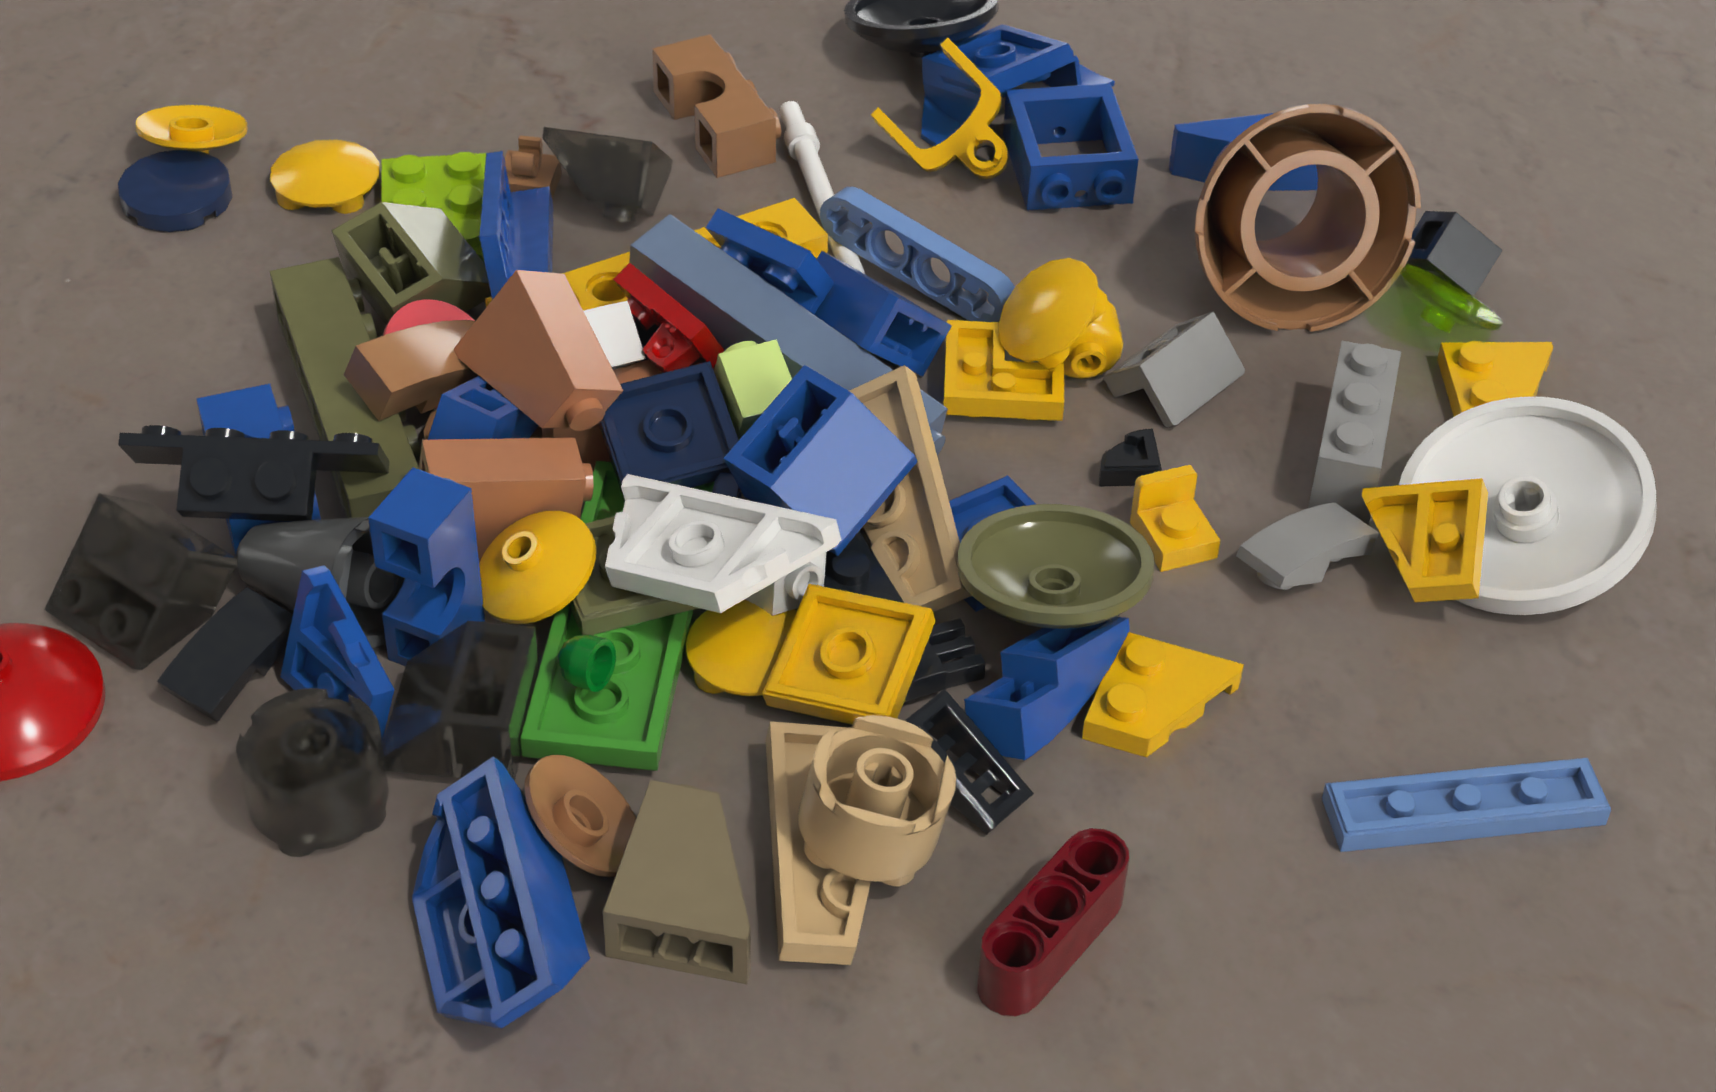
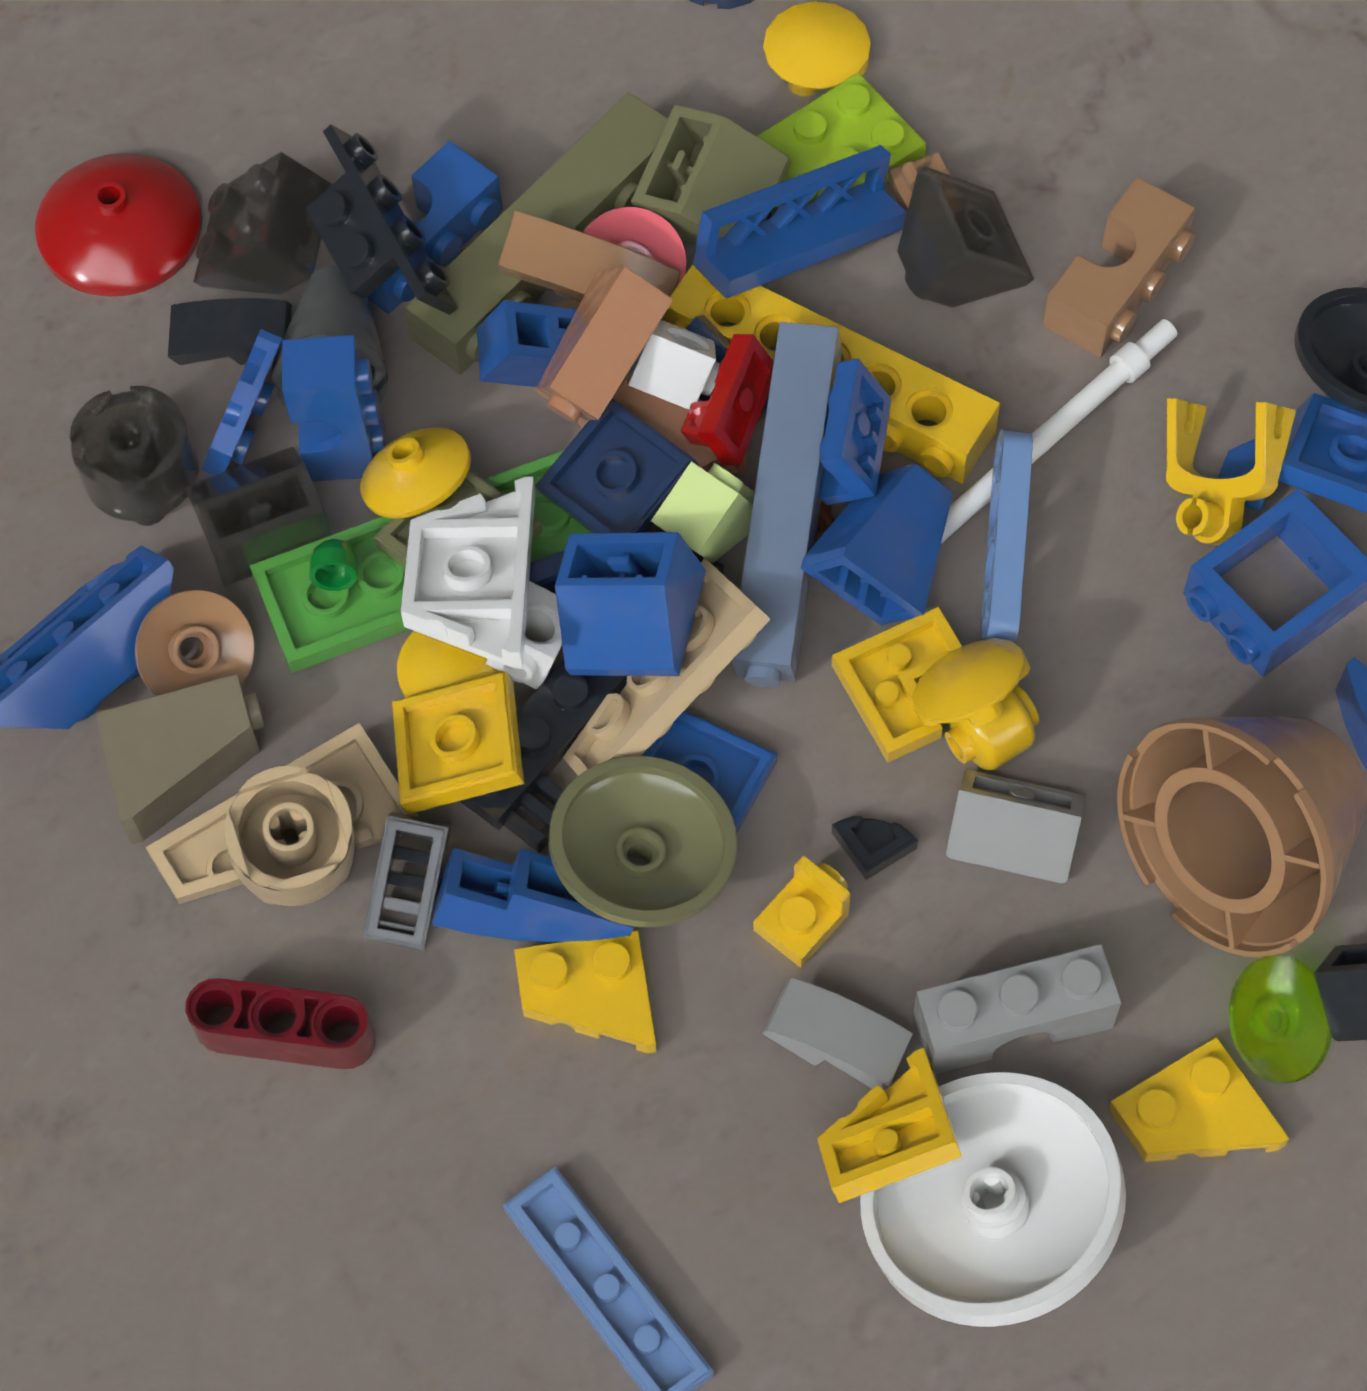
camera: 65 degrees right, 20 degrees up
nougat slope [419,437,594,562] -> none

